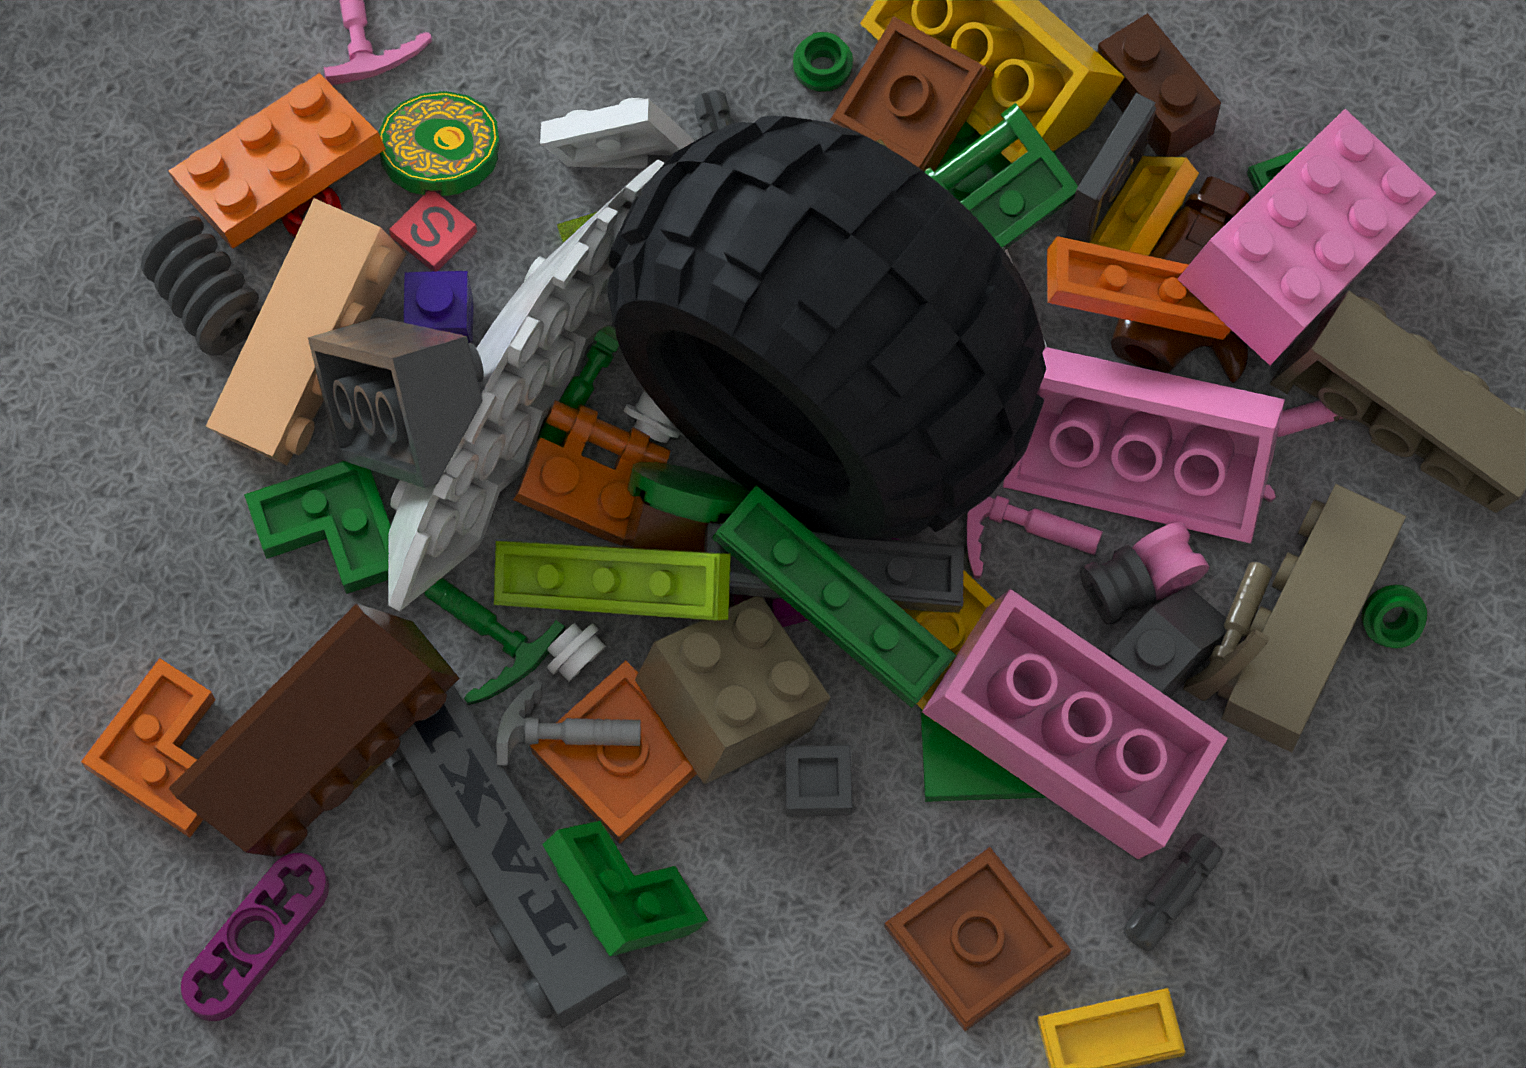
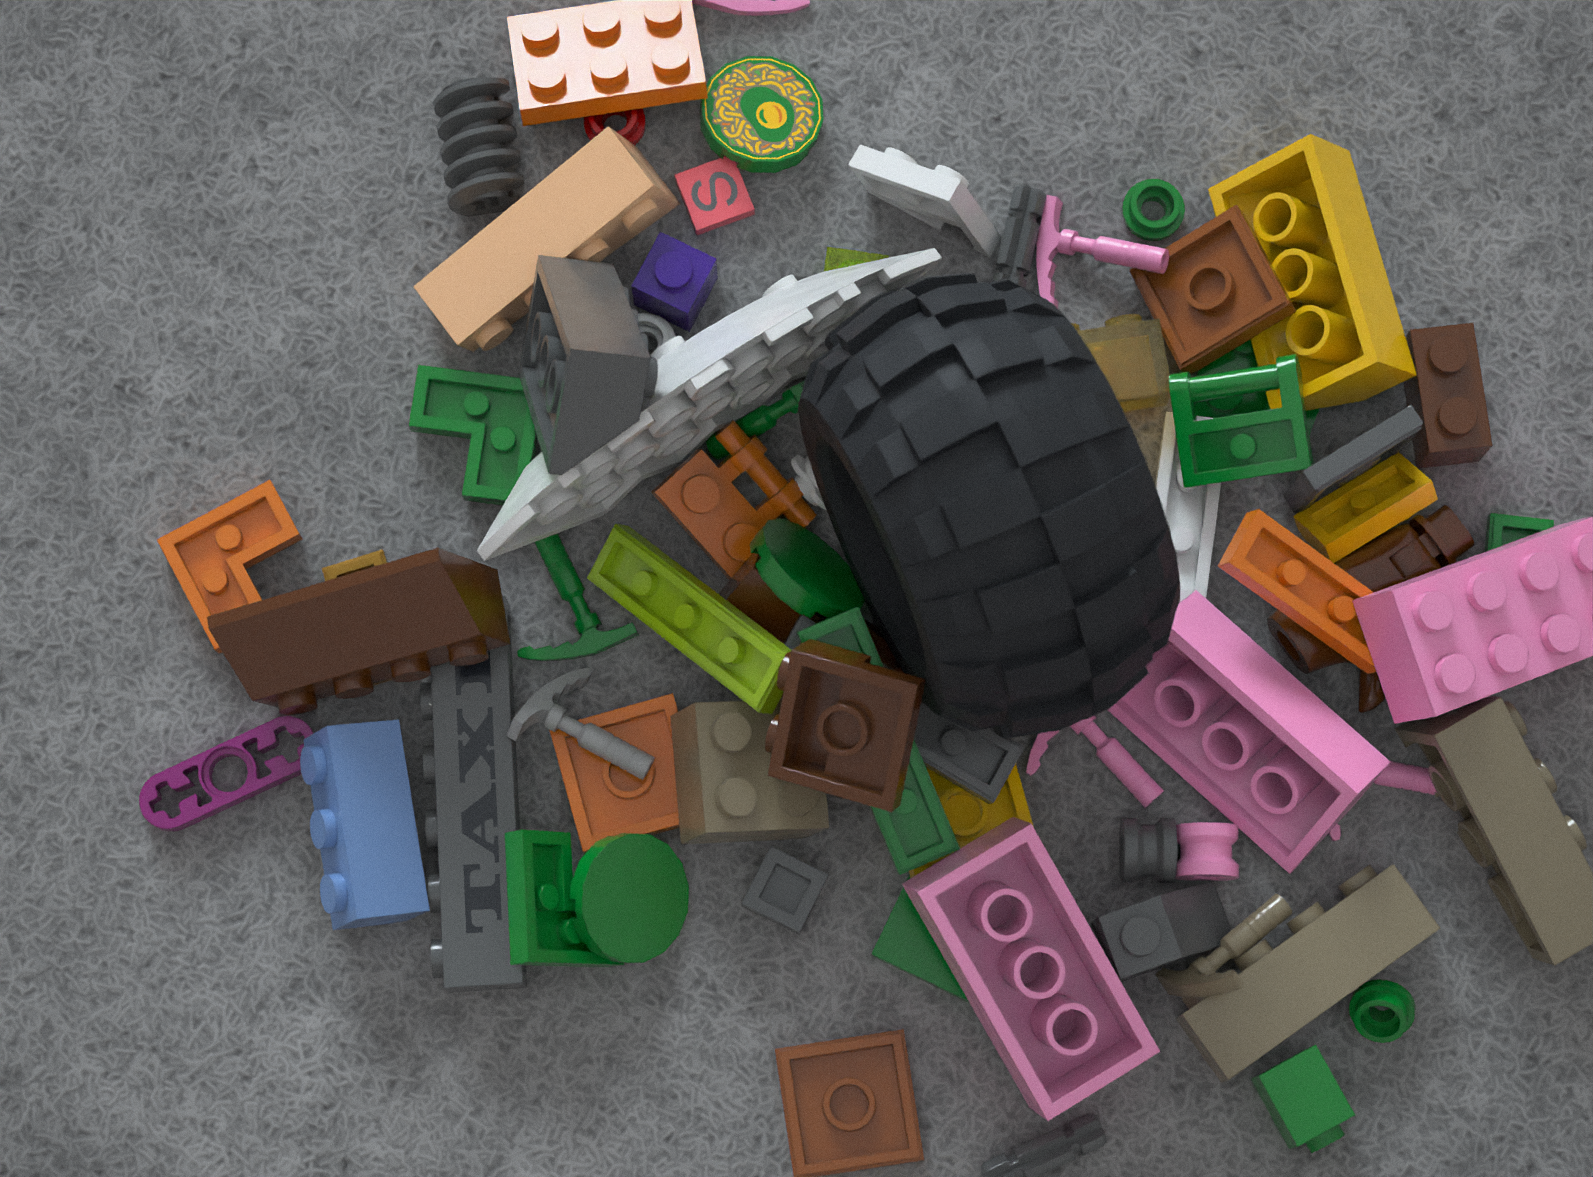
camera: 25 degrees right, 10 degrees up
white plate [546,623,606,682] -> none
none -> medium blue brick [300,719,430,930]
none -> green tile [570,833,689,963]
none -> reddish brown plate [765,639,926,812]
none -> bright pink piece [1036,195,1169,308]
none -> green brick [1251,1045,1355,1153]

